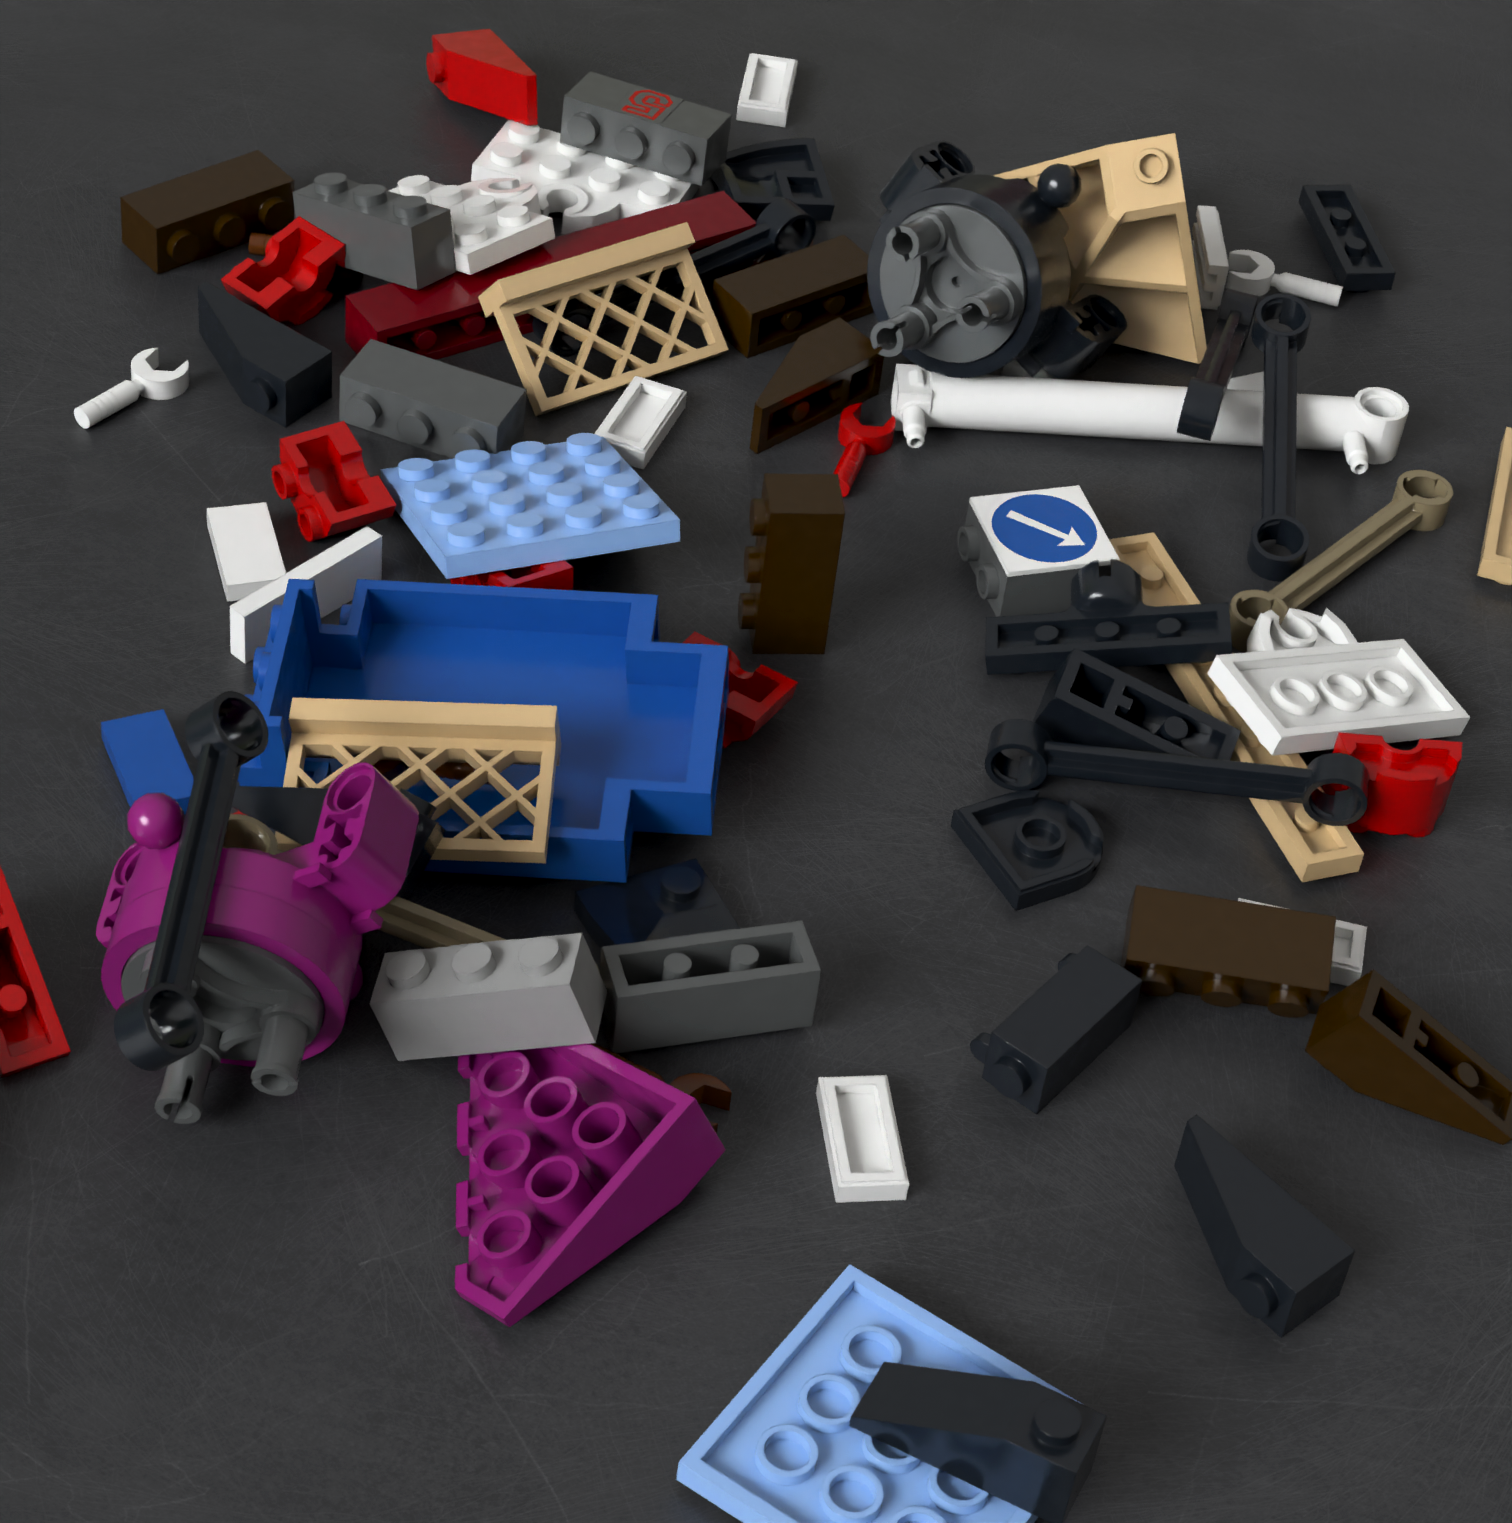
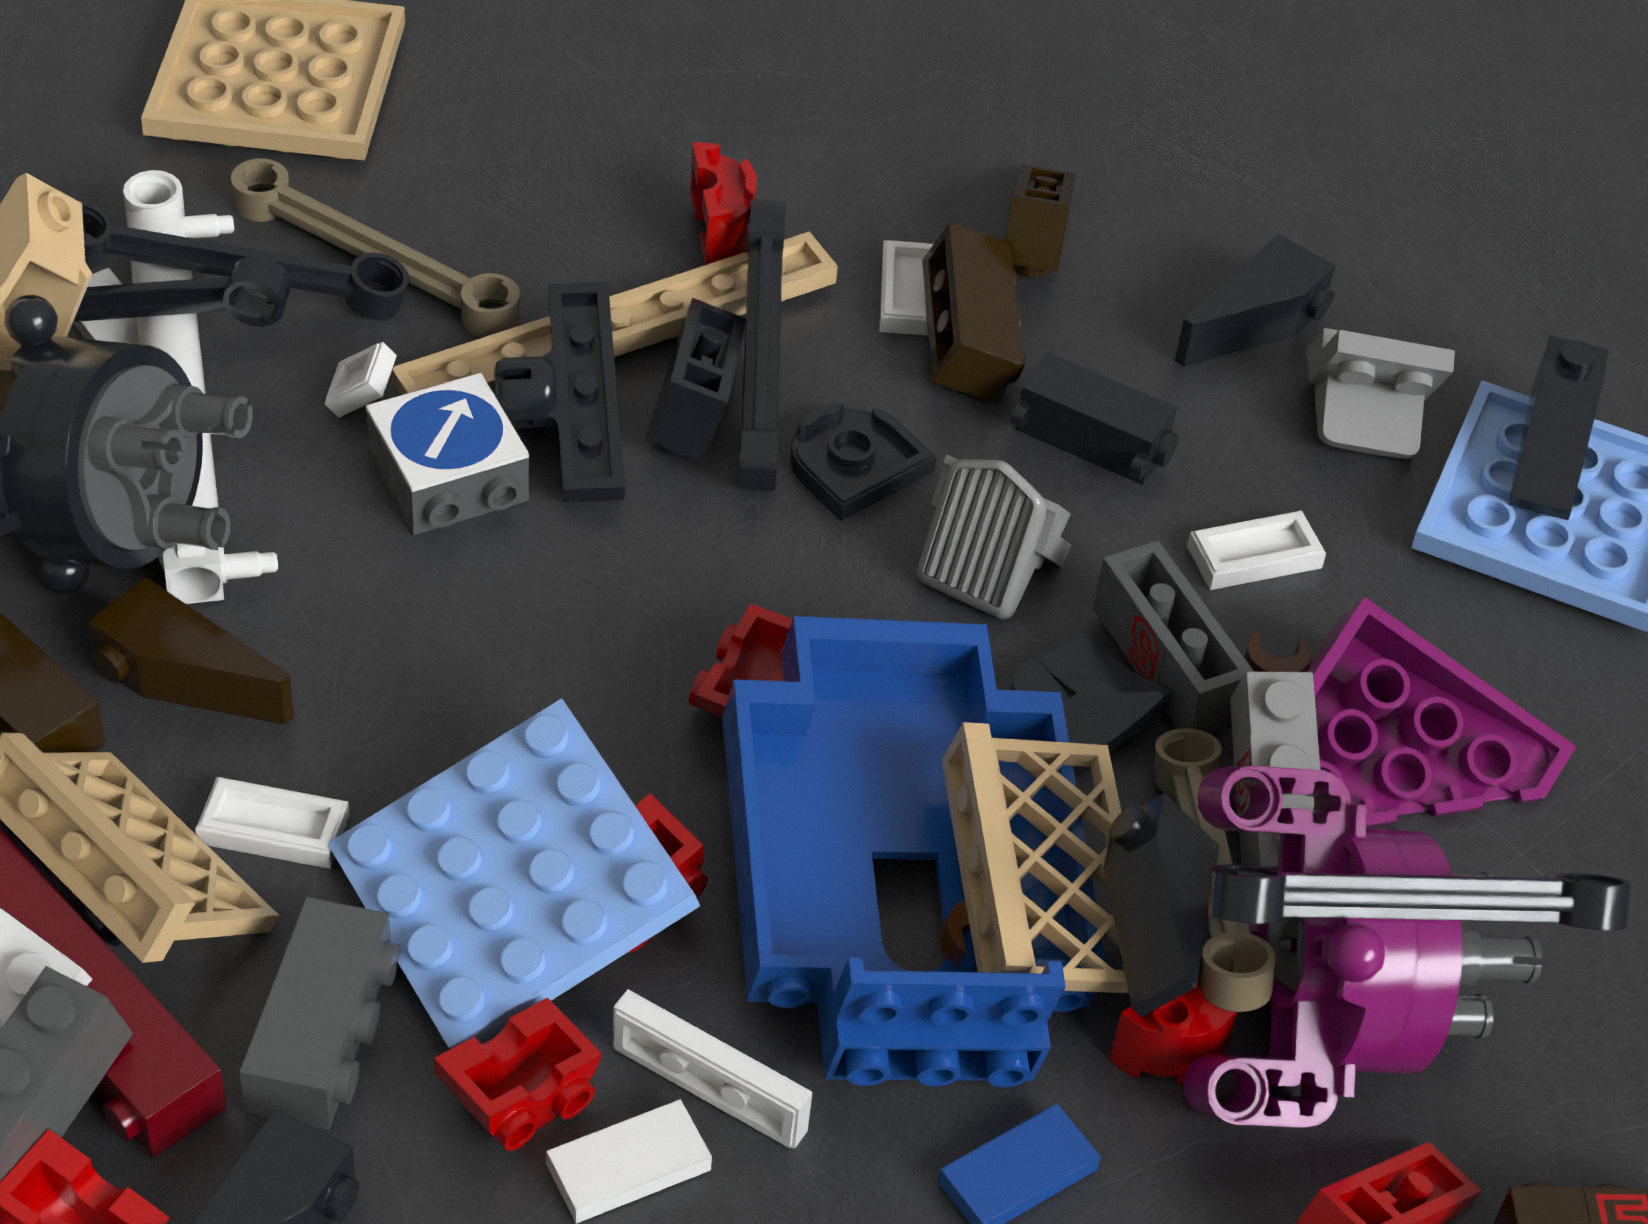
camera: 100 degrees left, 5 degrees up
dark brown brick [738,473,845,654] -> none
red piece [833,403,896,497] -> none
white plate [1207,607,1470,756] -> none
none -> white tile [325,342,397,418]
none -> light grey piece [916,455,1071,620]
none -> light grey piece [1306,328,1455,459]

